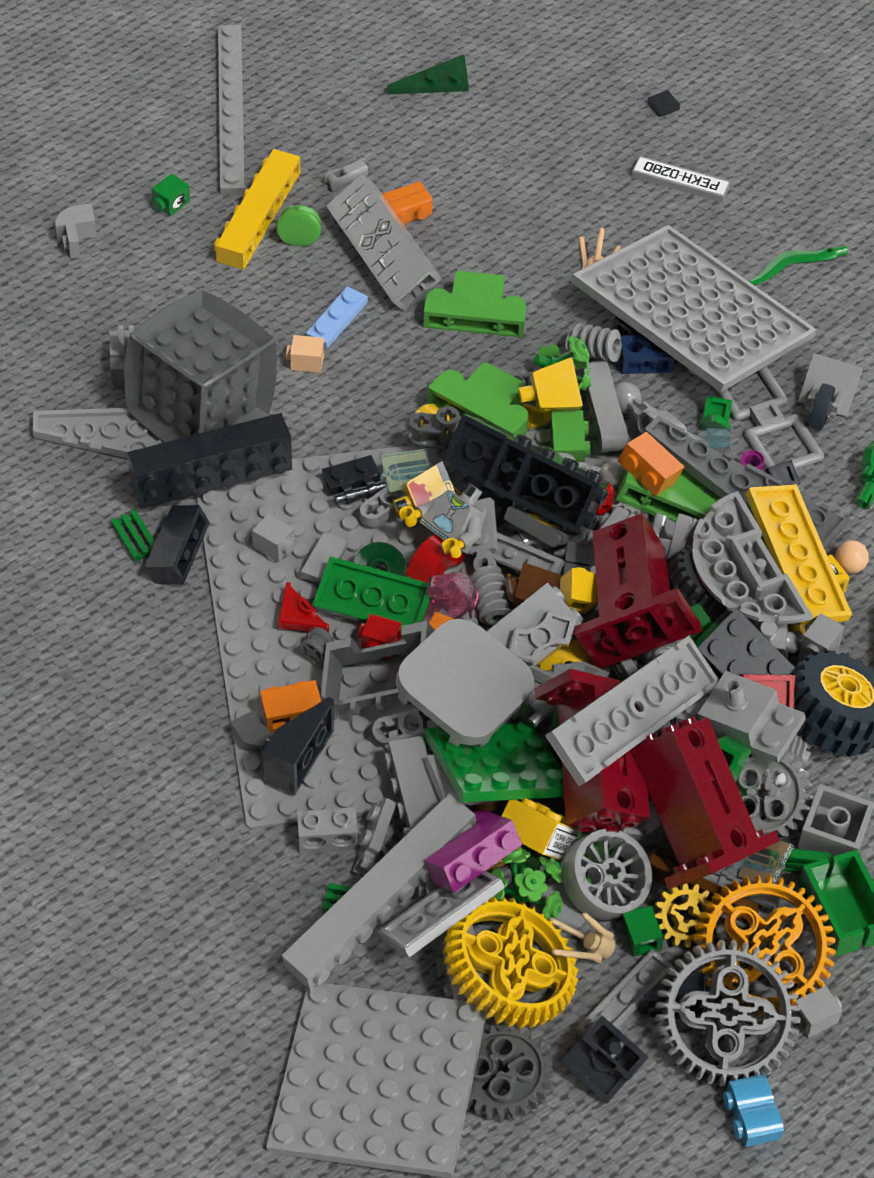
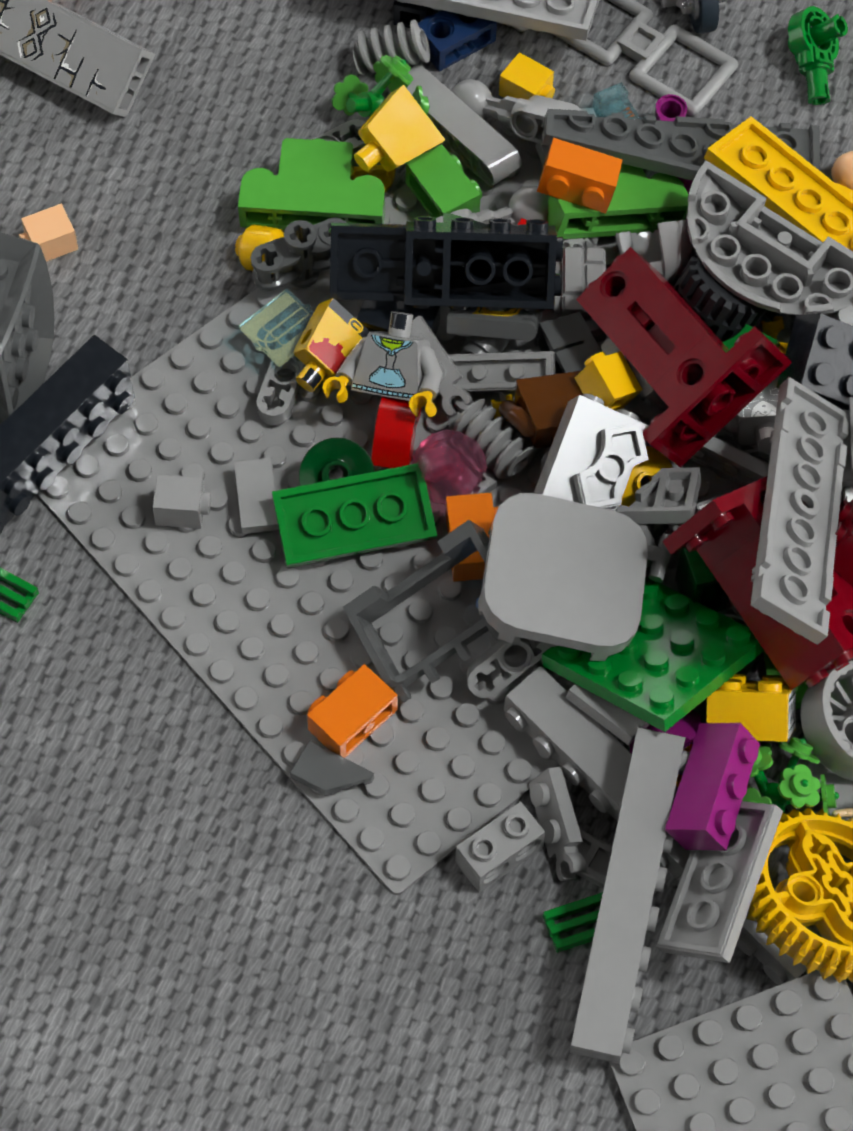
camera: 30 degrees left, 10 degrees up
black brick [145,505,210,585] -> none
black slope [261,697,334,795] -> none
red tile [278,582,329,633] -> none
dark grey wheel [300,627,335,663] -> none
light blue plate [306,286,368,349] -> none
black plate [322,455,387,505] -> none
red brick [358,614,402,660] -> none
bright green brick [423,271,526,338] -> none
green tile [699,396,732,433] -> none
black tile [766,460,801,486] -> none
none -> yellow brick [499,52,555,100]

